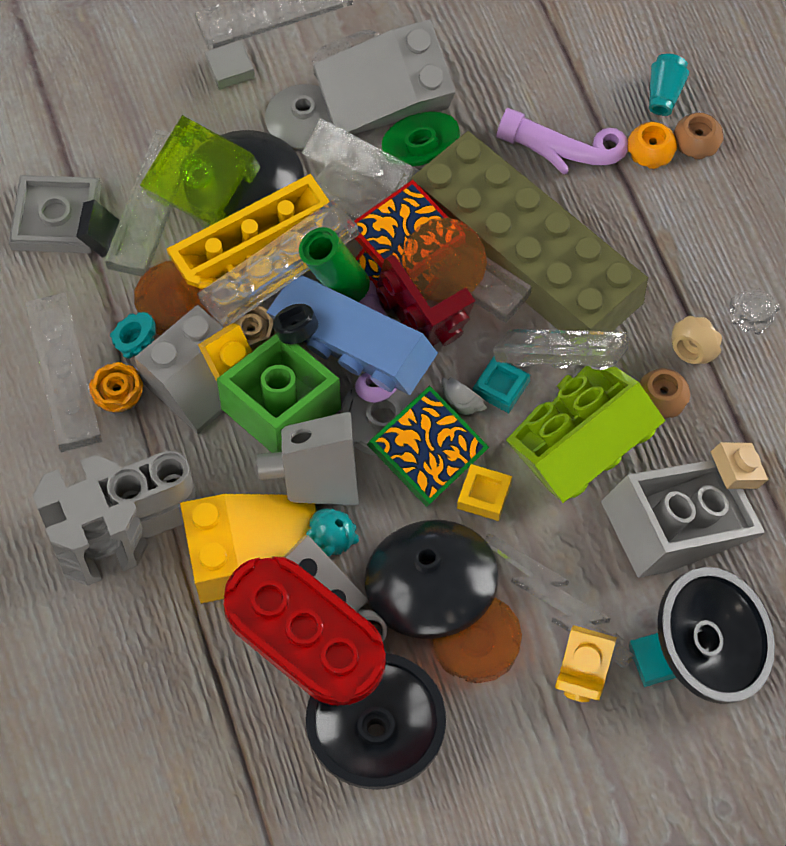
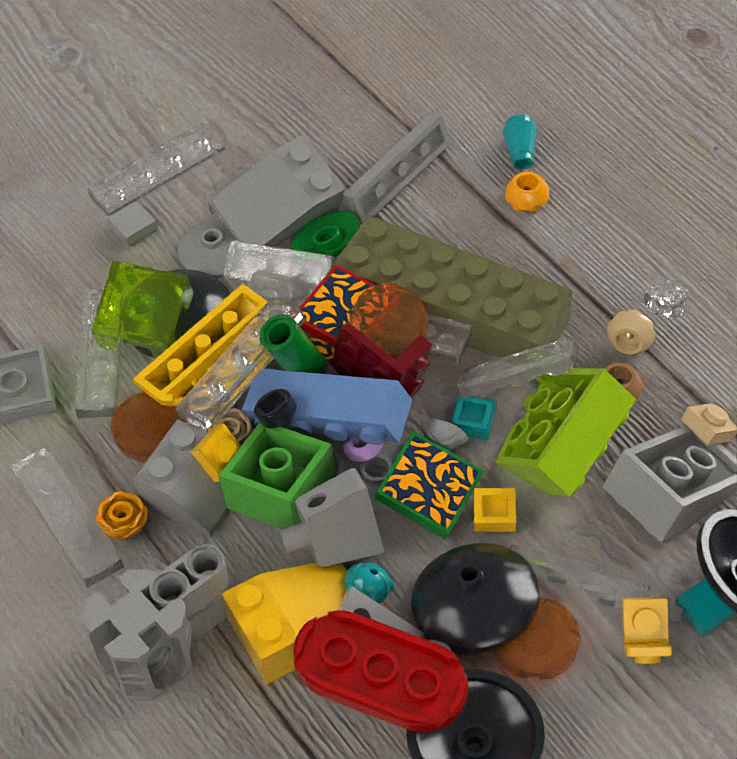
camera: 15 degrees left, 10 degrees down
black tile [76,200,120,257] -> none
teal animal [110,312,156,359] -> none
lavender plant [496,108,628,174] -> none
medium nougat plate [673,112,724,159] -> none
none -> light grey plate [342,112,451,225]

